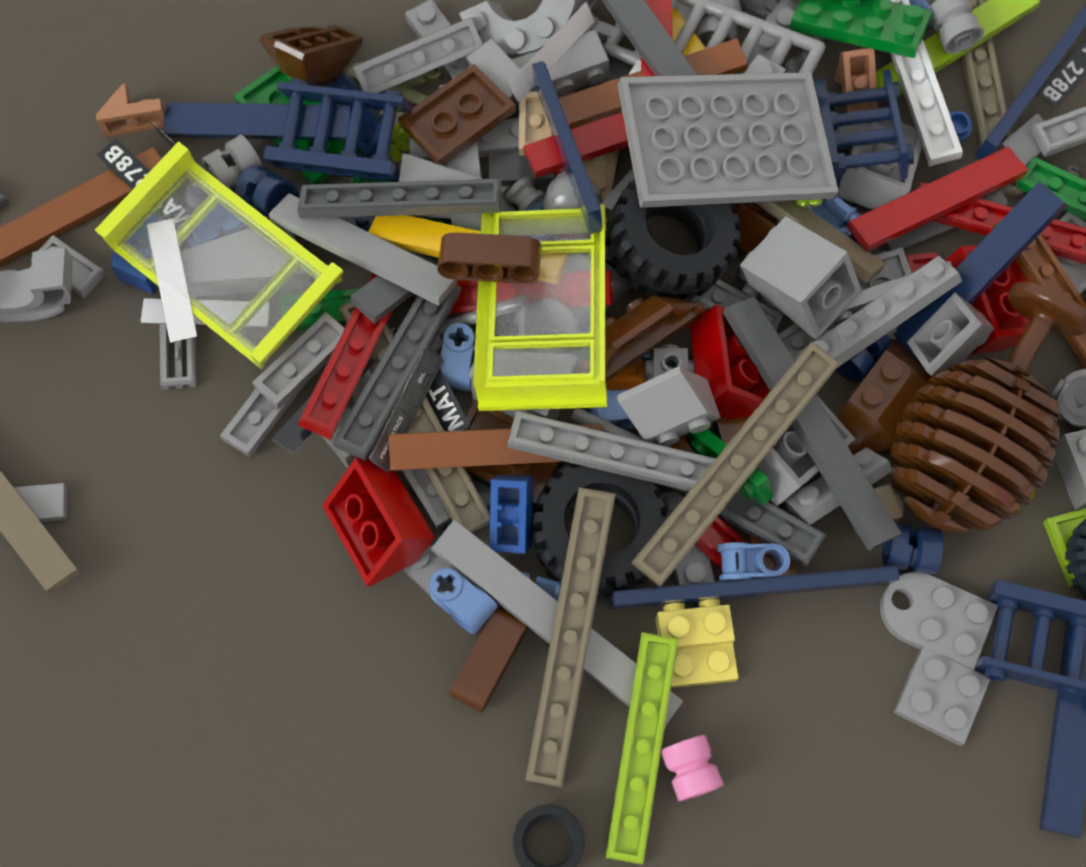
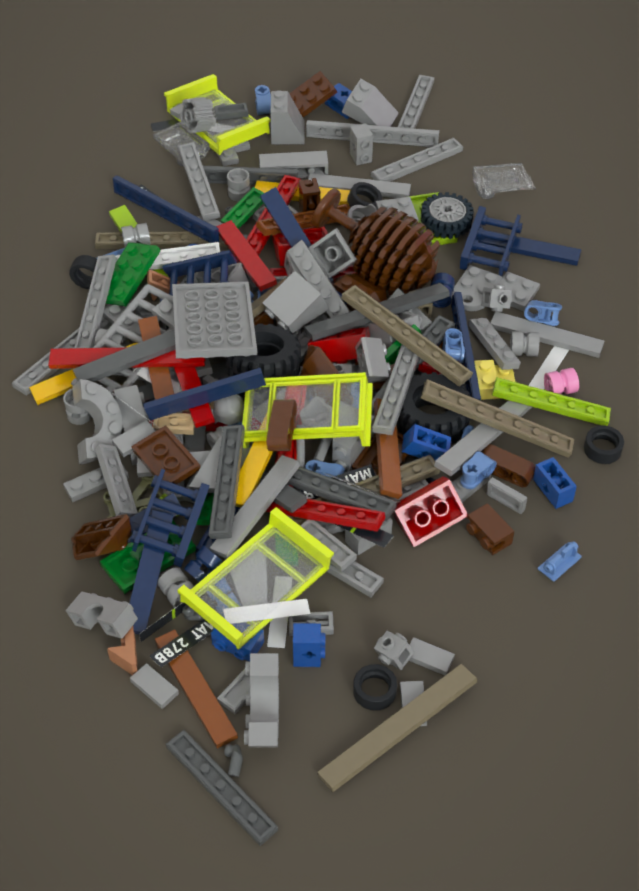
camera: 85 degrees left, 20 degrees down
none -> light grey arch [65,591,138,639]
none -> light grey tile [130,663,179,709]
none -> blue brick [293,623,325,667]
none -> black tyre [353,664,397,711]
none -> light grey brick [374,631,415,670]
none -> light grey tile [409,637,455,676]
none -> reddish brown brick [466,503,515,556]
none -> light grey plate [468,318,521,370]
none -> light grey brick [481,285,512,312]
none -> light grey tile [486,477,527,514]
none -> light grey tile [491,311,605,358]
none -> light grey wheel [510,331,539,357]
none -> medium blue piece [524,300,562,326]
none -> white sticker [528,346,569,390]
none -> blue brick [533,457,577,509]
none -> medium blue hinge [538,541,582,582]

